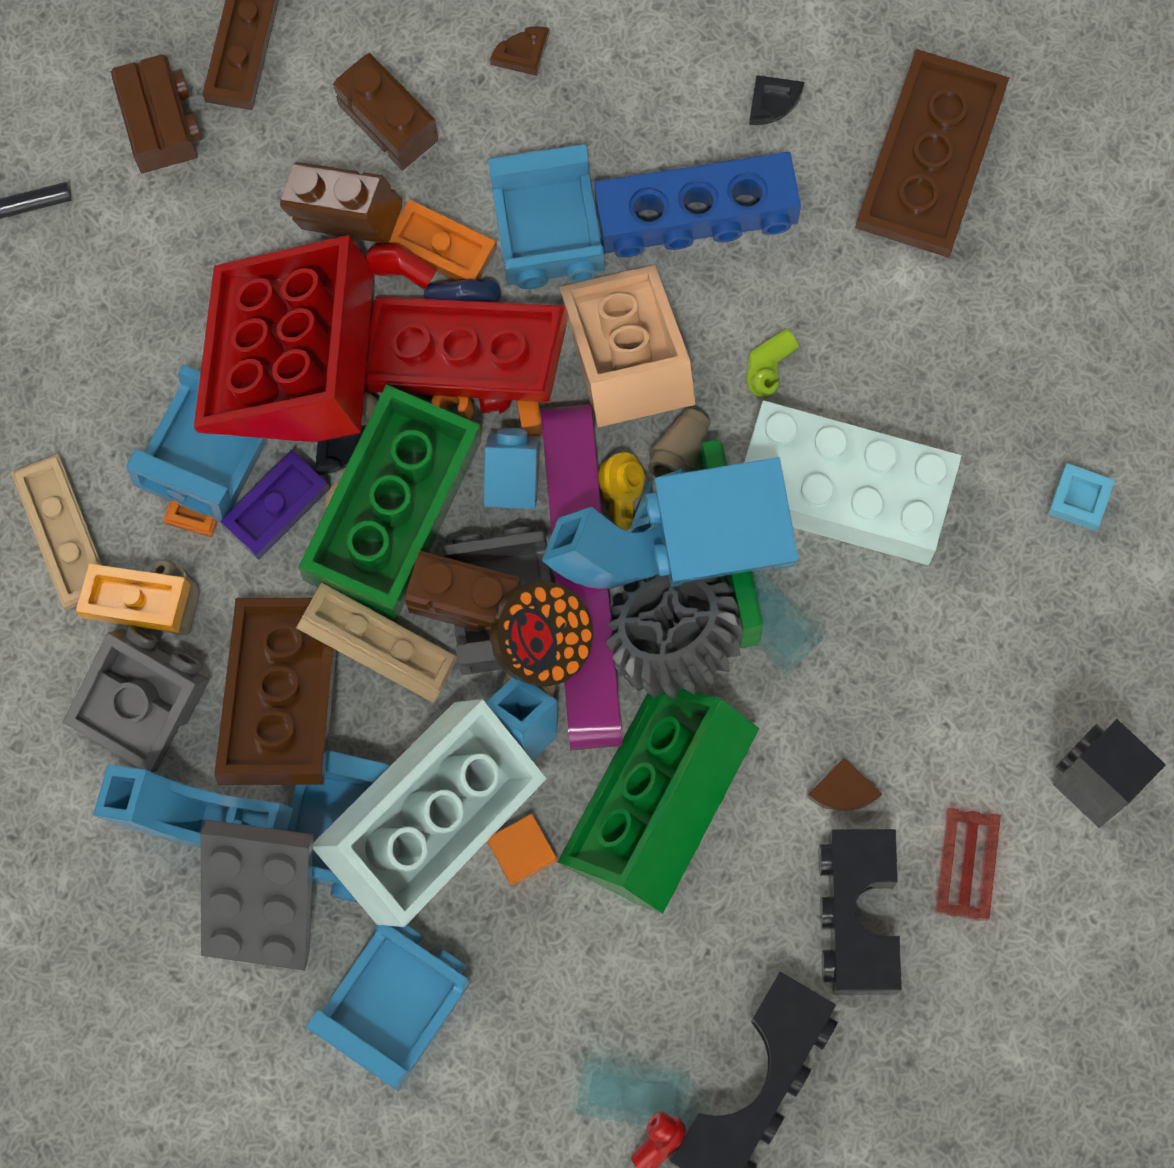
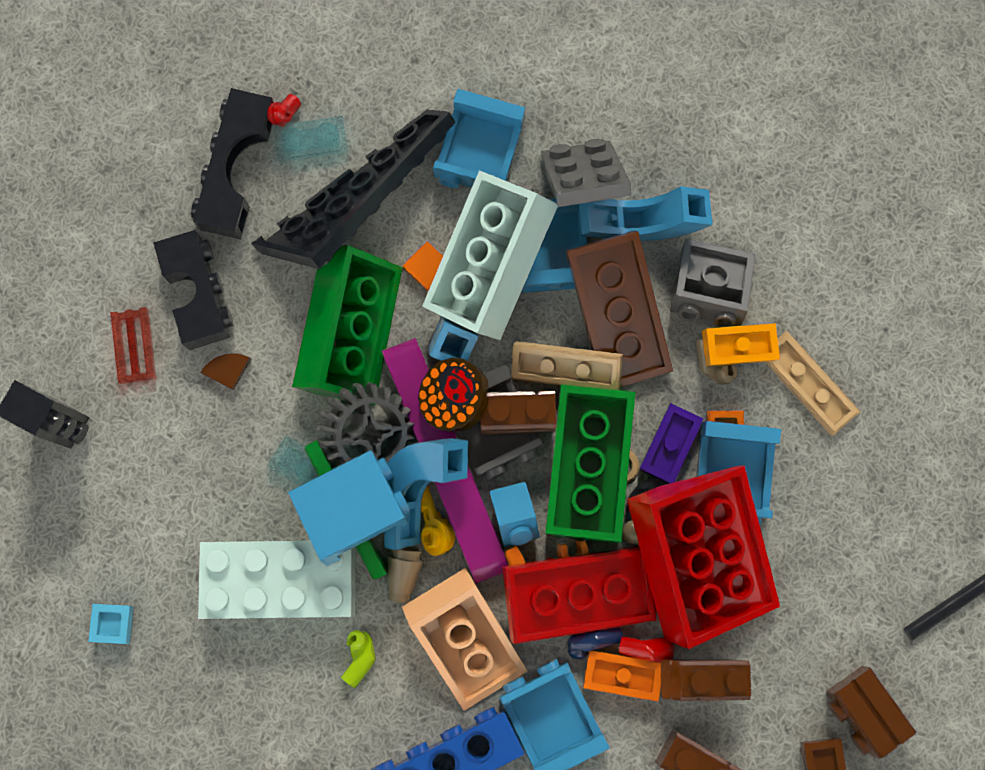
camera: 160 degrees right, 5 degrees up
none -> black wing [251,109,456,269]

